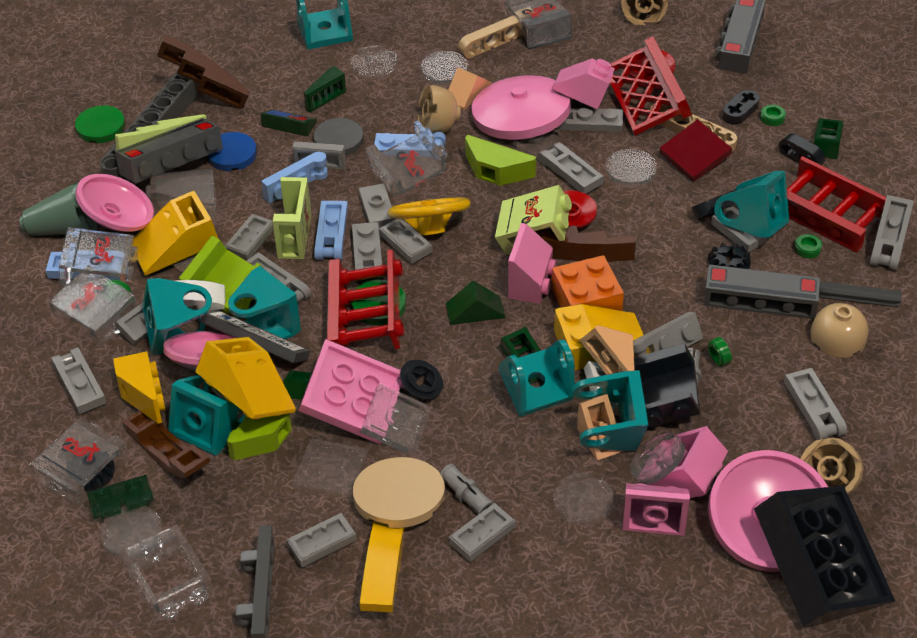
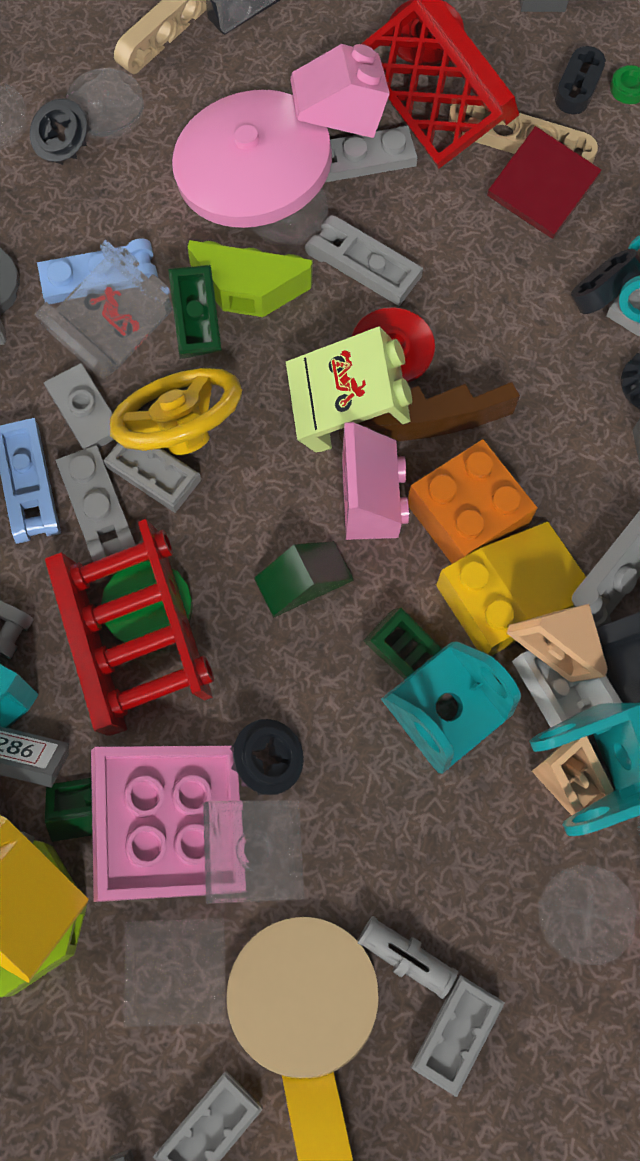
camera: 20 degrees left, 25 degrees up
tan cylinder [417,85,461,135] -> none
light nougat slope [448,67,492,110] -> none
clear tile [605,149,657,189] -> none
none -> black gear [30,99,91,165]
none -> dark green slope [168,265,221,359]

